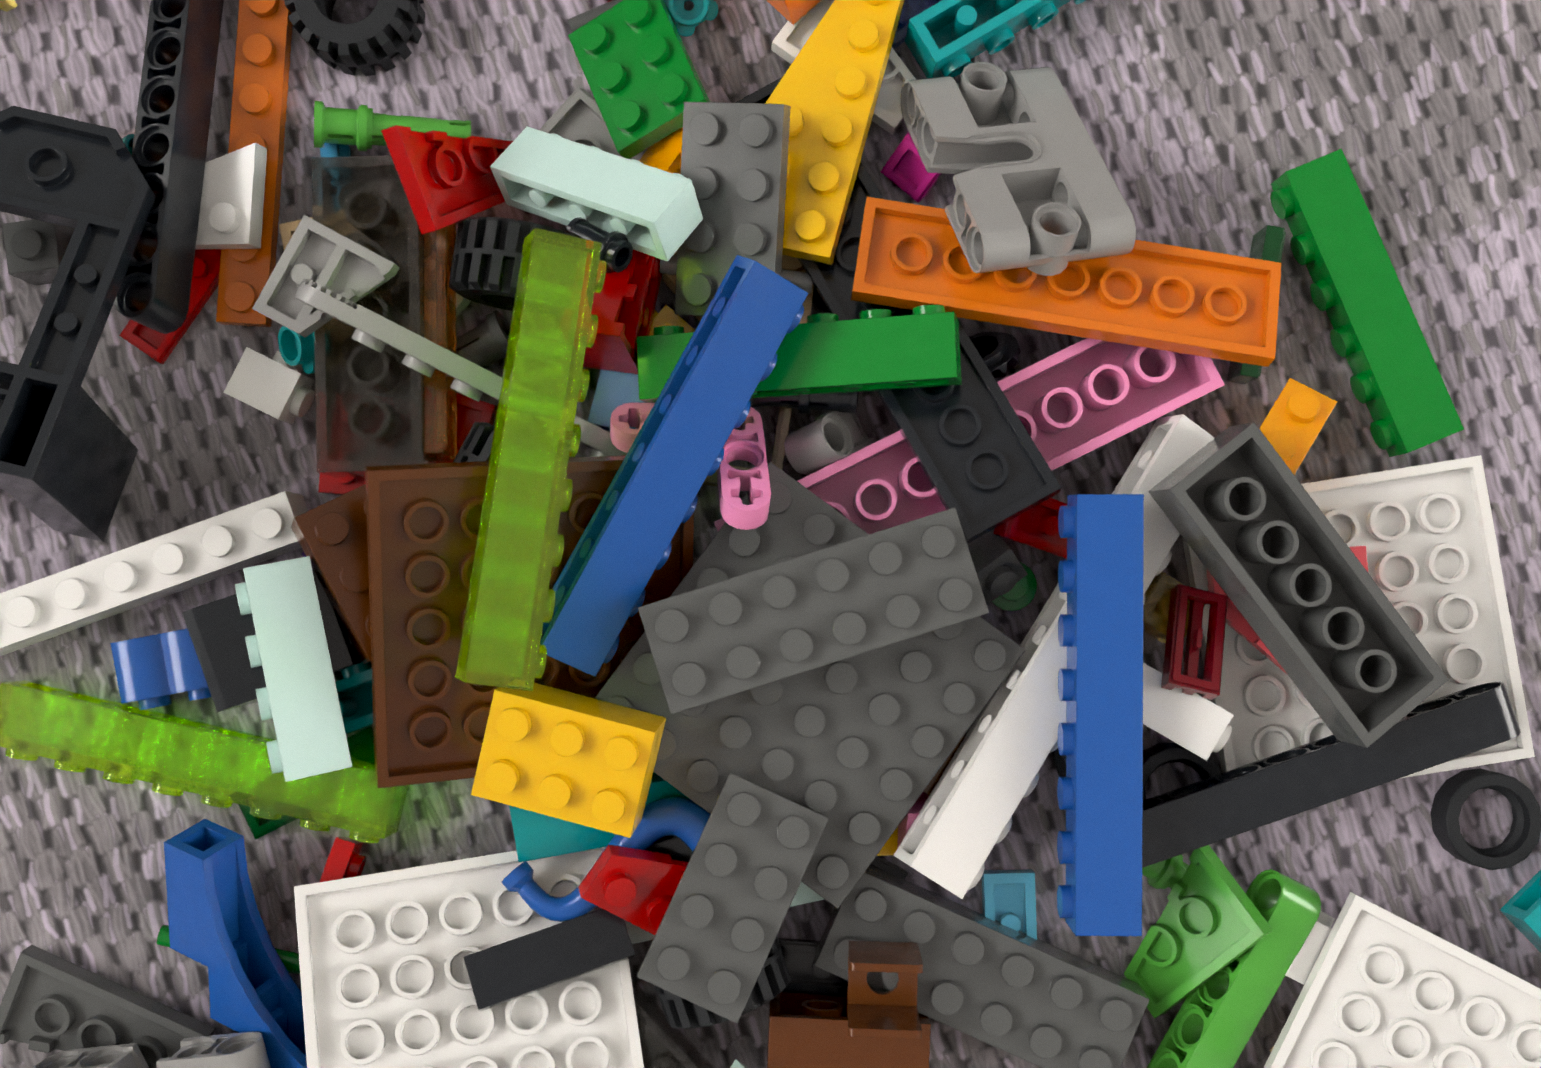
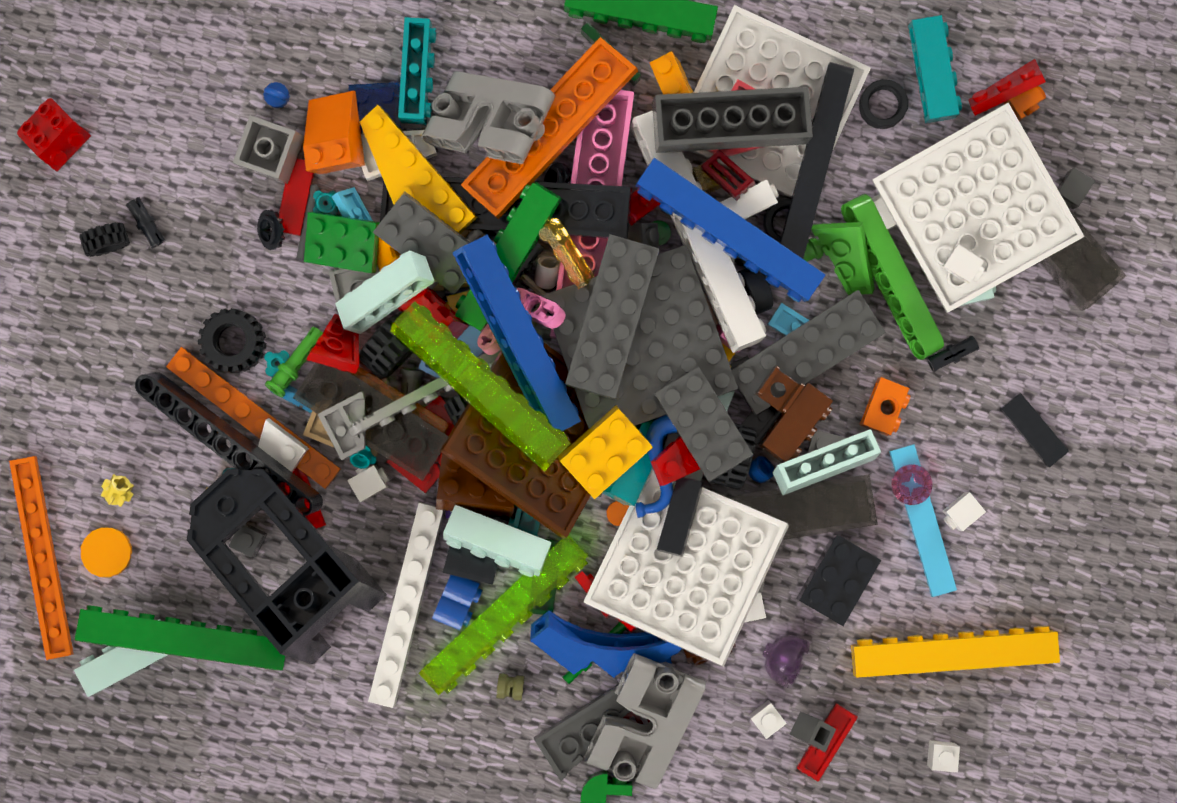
camera: 55 degrees left, 0 degrees up
black pin [563,217,633,273] -> none
dark pink tile [880,132,942,203] -> none
none -> teal plate [264,350,289,376]
none -> medium azure plate [332,187,373,221]
none -> olive wheel [496,673,525,701]
none -> clear yellow plate [539,218,594,289]
none -> orange tile [607,501,629,526]
none -> black tyre [737,268,773,315]
none -> blue tile [748,456,774,483]

